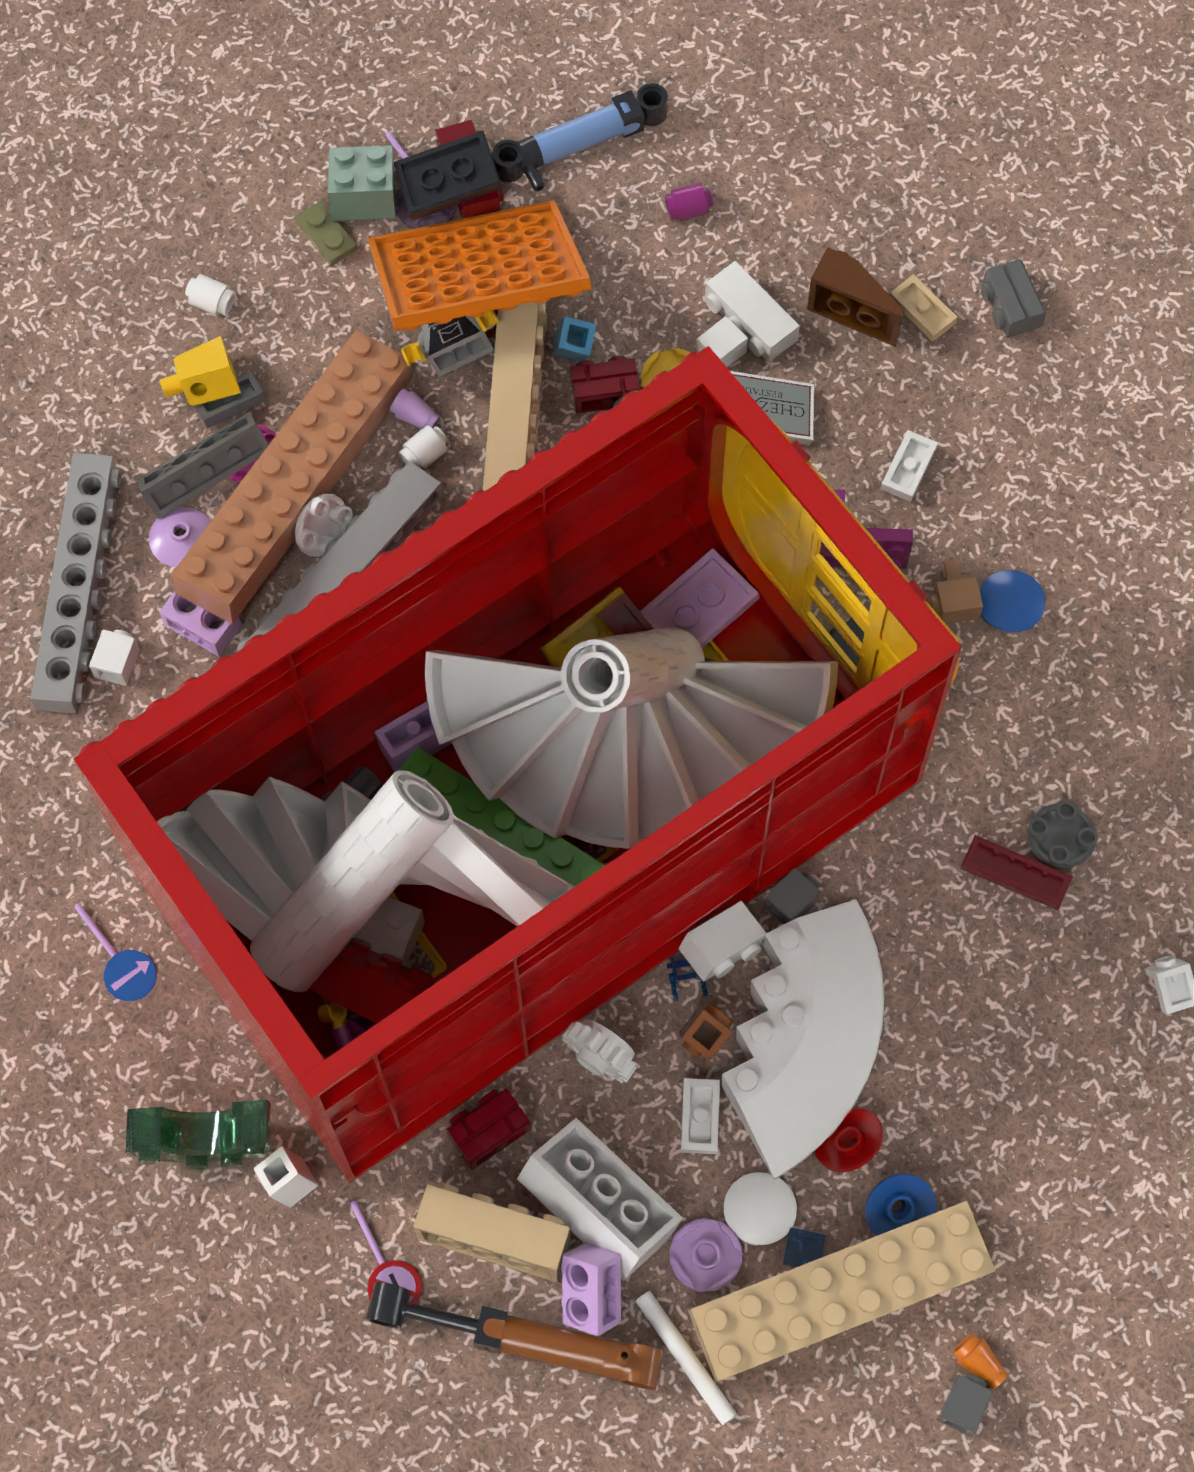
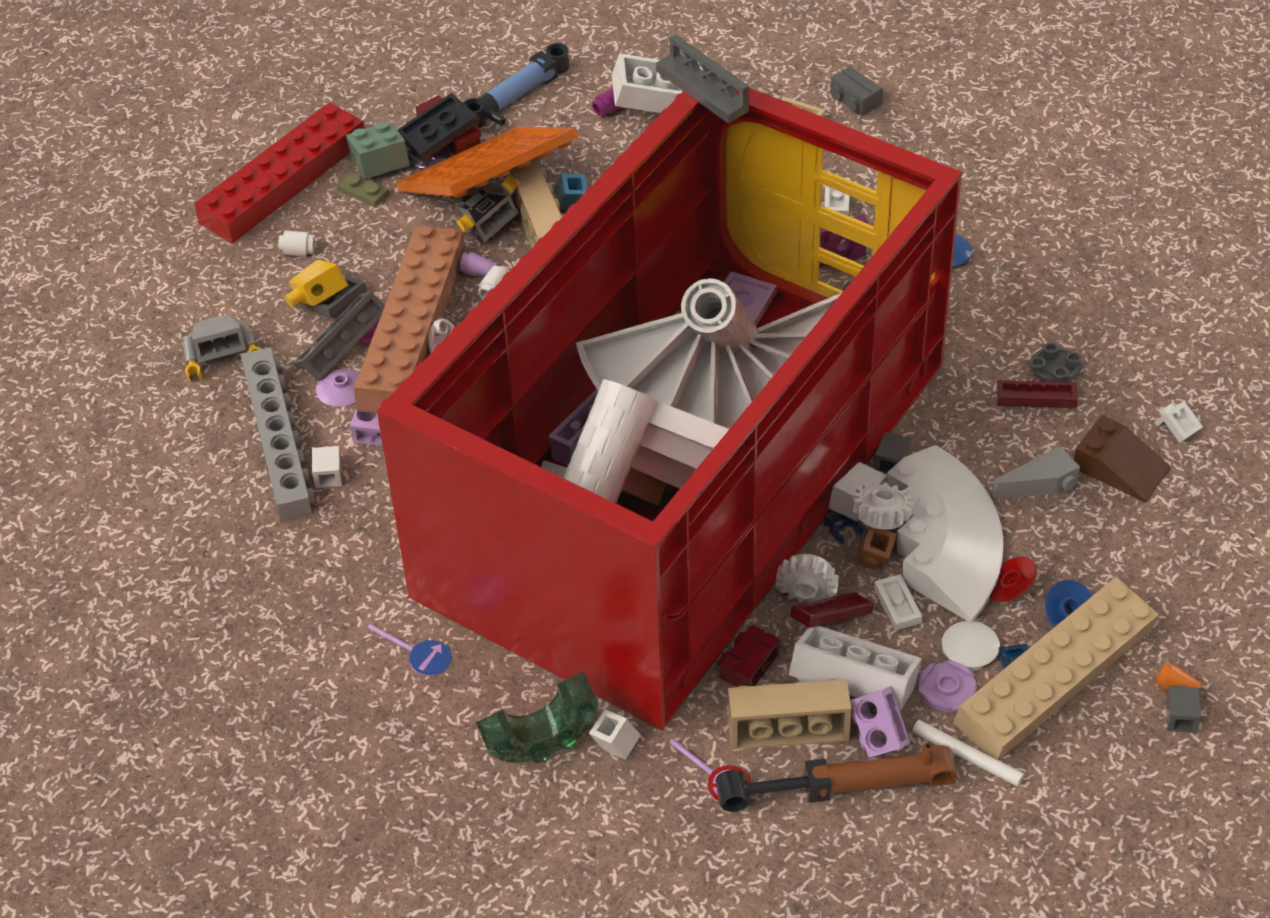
camera: 20 degrees left, 20 degrees down
none -> light grey torso [183,315,261,382]
none -> red brick [194,102,365,244]
none -> white brick [612,53,703,113]
none -> dark grey fence [656,34,749,124]
none -> dark red plate [790,592,874,628]
none -> white gear [851,482,914,529]
none -> light grey slope [992,446,1080,499]
none -> reddish brown slope [1074,415,1171,502]

